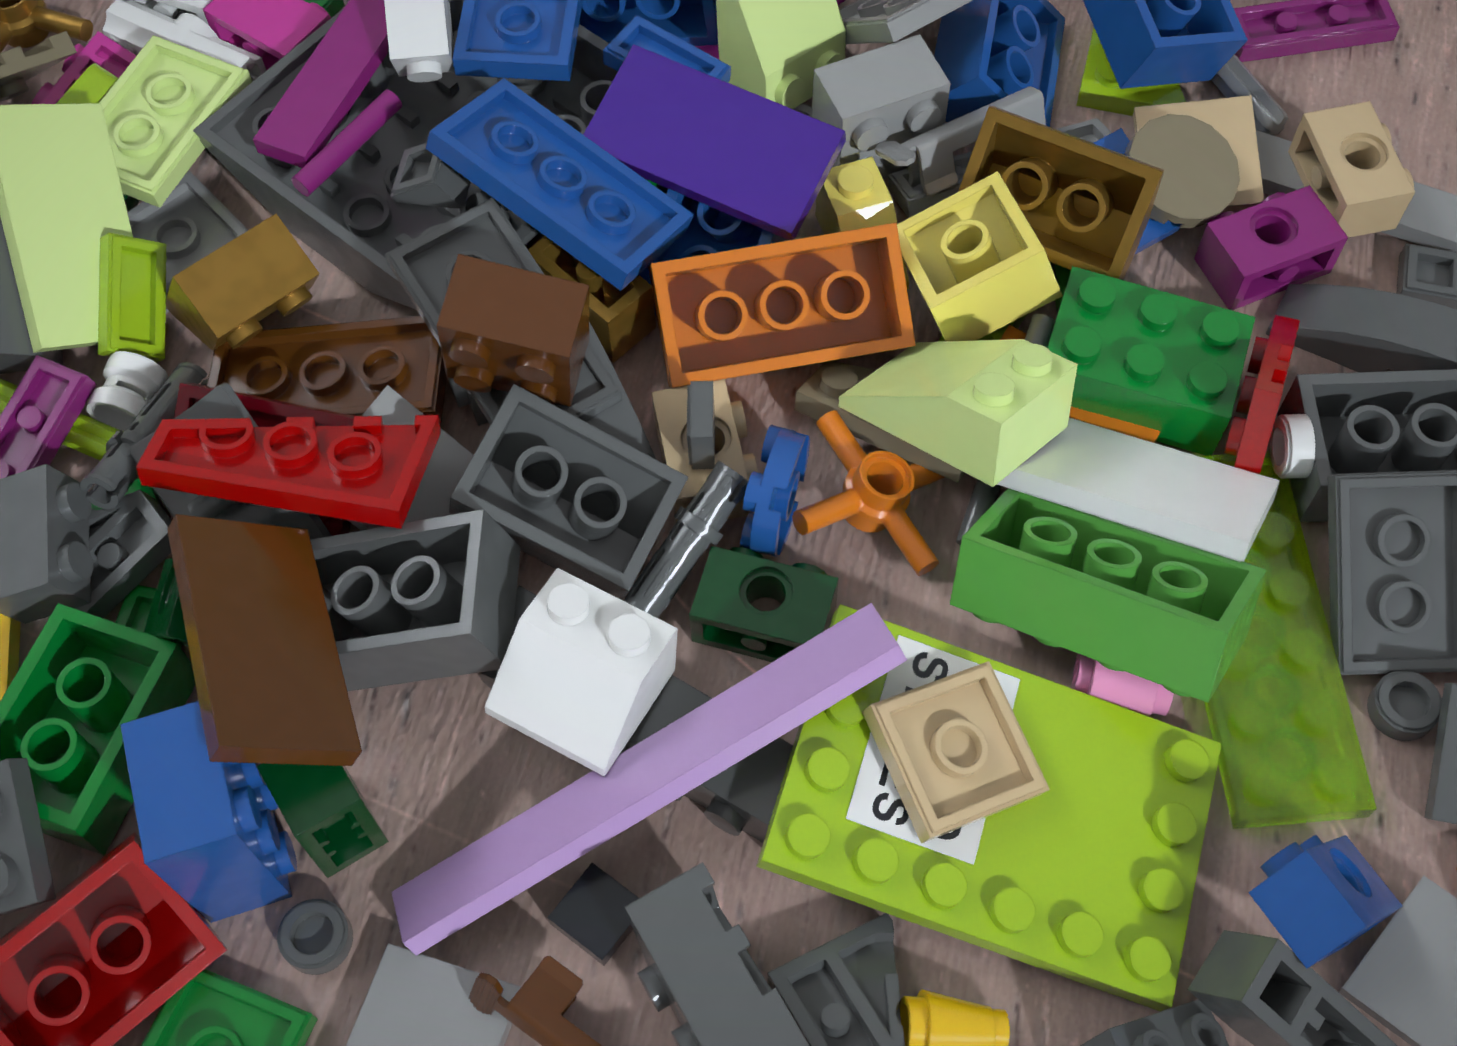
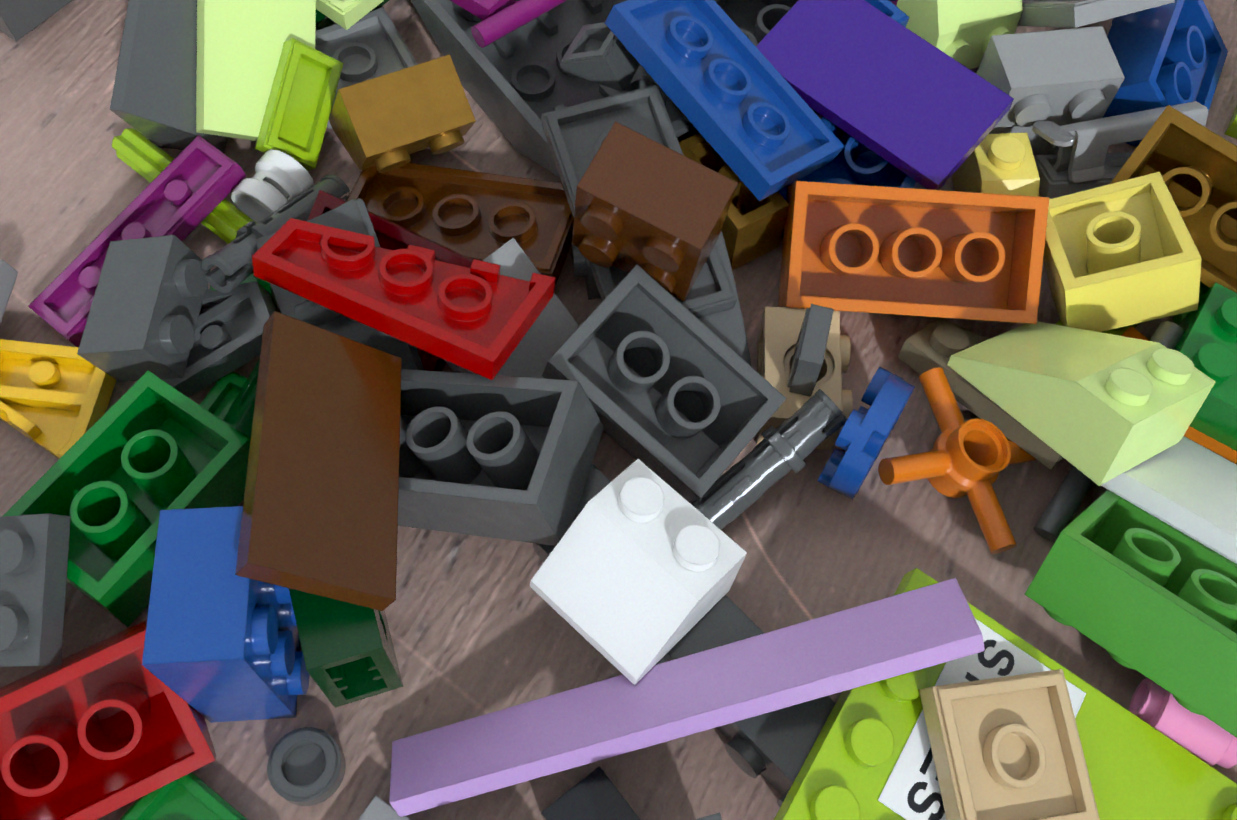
camera: 10 degrees right, 0 degrees up
dark green brick [689,546,839,662] -> none

